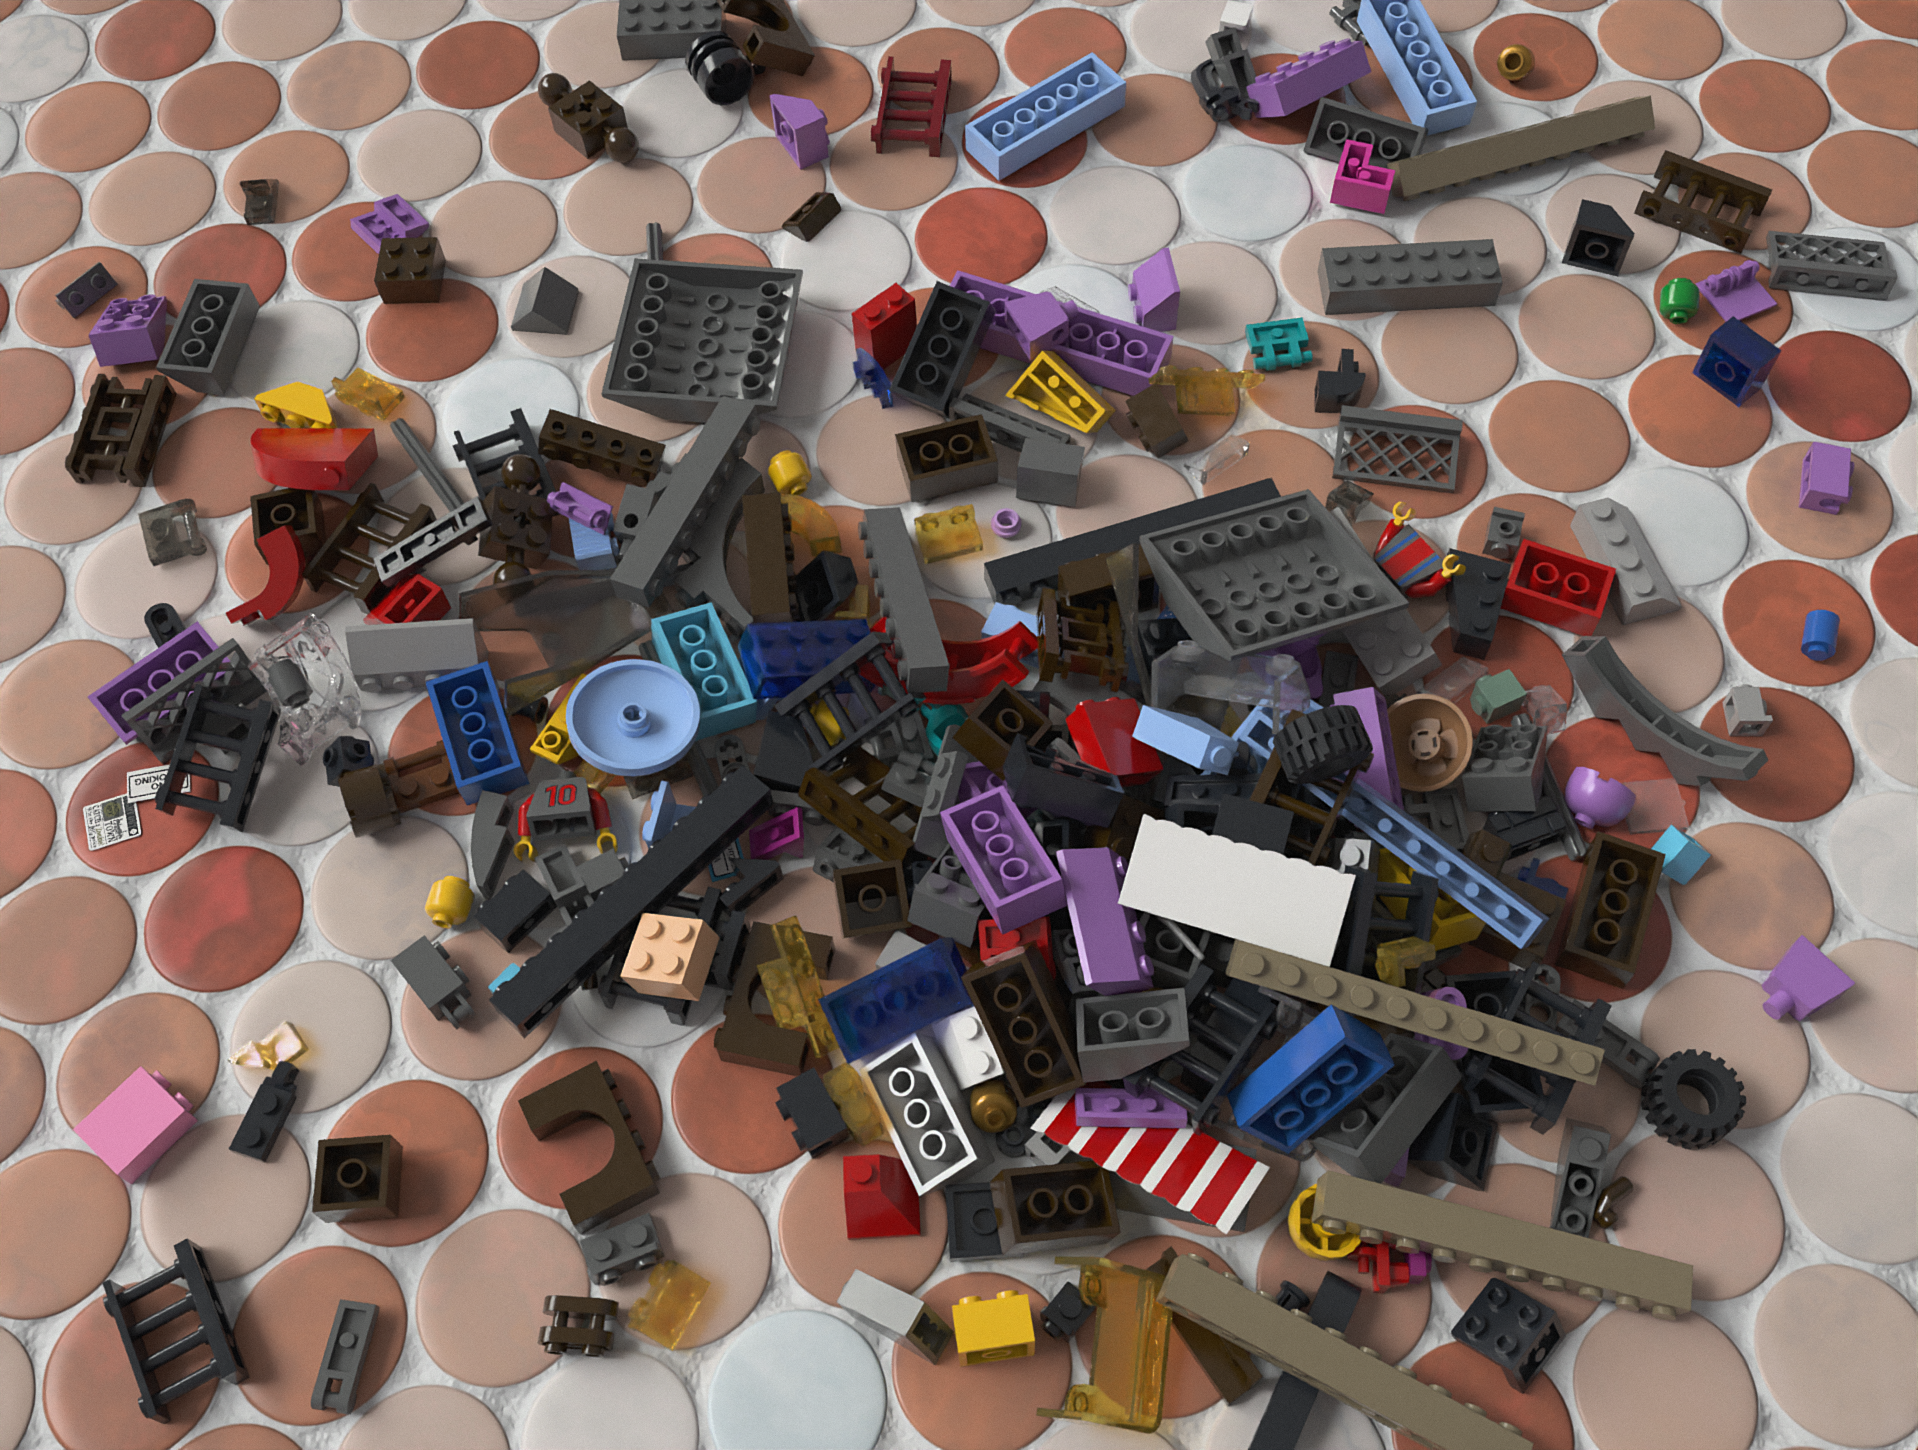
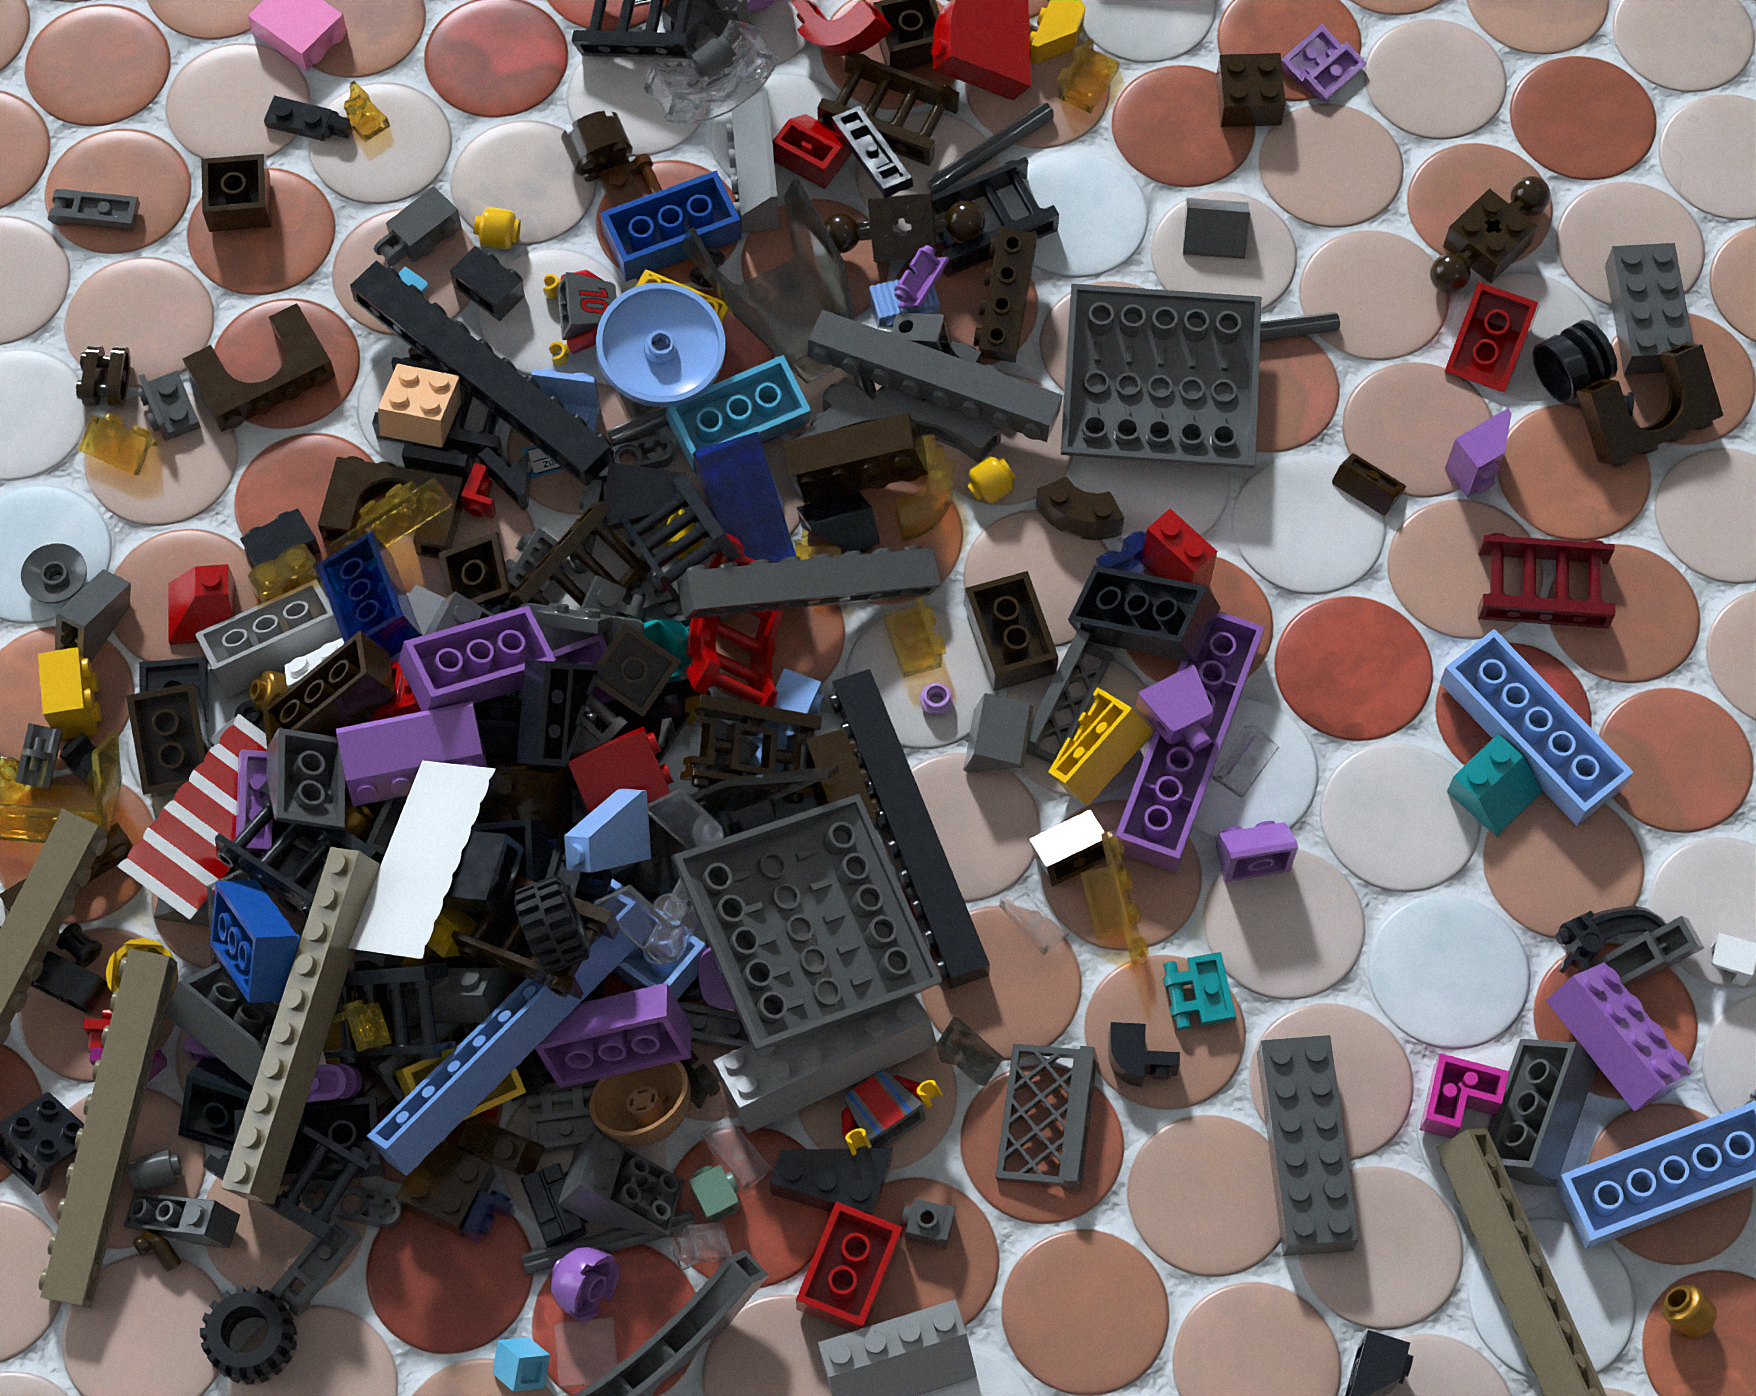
camera: 85 degrees right, 5 degrees up
black fence [102,1238,250,1424] -> none
black brick [323,736,374,787] -> none
dark grey slope [471,790,515,899] -> none
dark grey slope [535,844,594,927] -> none
dark grey brick [576,849,629,902] -> none
magenta slope [749,807,804,860] -> none
dark brown brick [1555,831,1666,989] -> none
none -> dark grey hips [15,723,63,789]
none -> dark grey dish [21,543,87,604]
none -> dark grey brick [127,1149,183,1192]
none -> red bracket [461,463,496,519]
none -> dark brown brick [1036,477,1124,540]
none -> red slope [1444,282,1540,393]
none -> teal slope [1447,734,1542,837]

